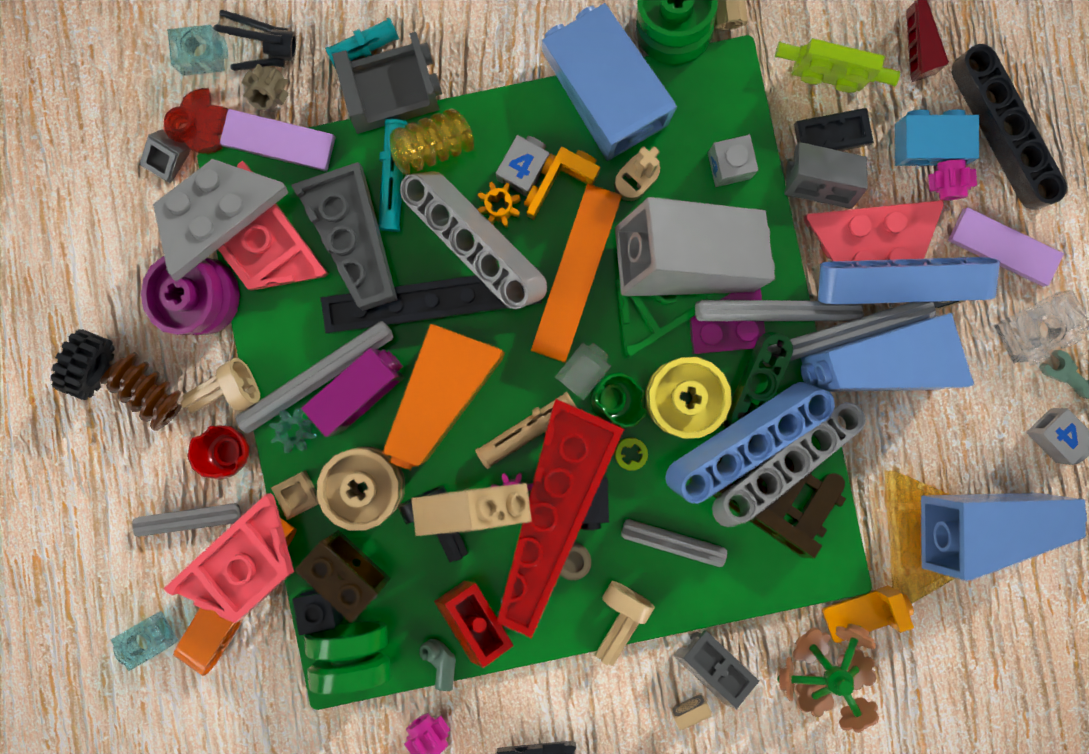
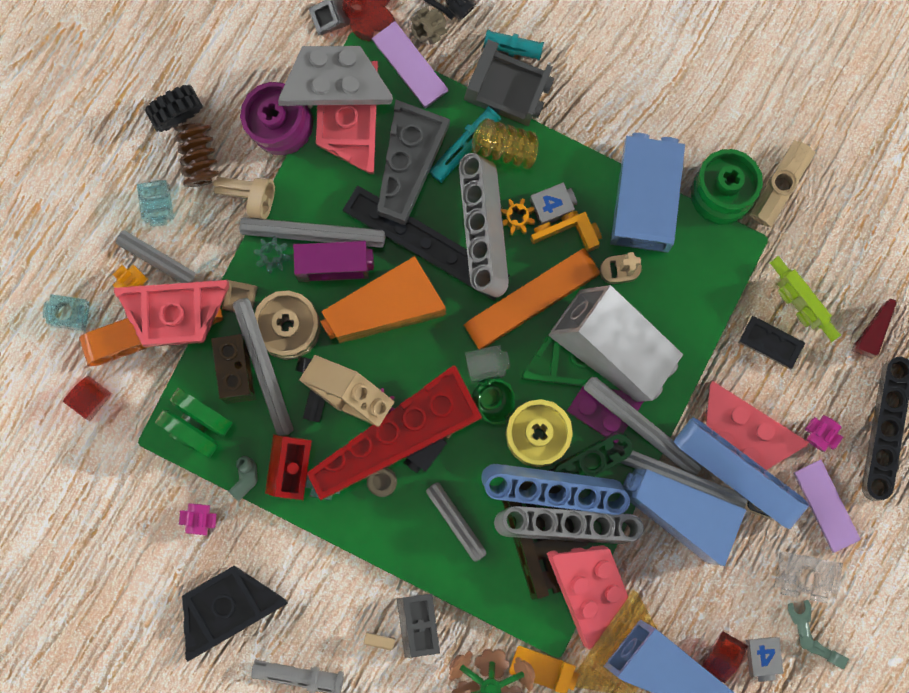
camera: 35 degrees right, 5 degrees down
red hair [187,425,249,480] -> none
black brick [292,589,344,635] -> none
tan pin [475,391,577,469] -> none
tan piece [595,581,655,666] -> none
lime bush [615,438,648,470] -> none
light grey brick [708,135,759,187] -> none
dark grey hinge [784,142,868,209] -> none
dark azure brick [895,109,979,166] -> none
none -> clear red brick [63,376,112,421]
none -> light orange gear [112,264,149,288]
none -> clear light blue brick [137,180,174,227]
none -> light grey axle [233,298,293,436]
none -> coral wing [546,545,628,650]
none -> clear red brick [701,631,748,683]

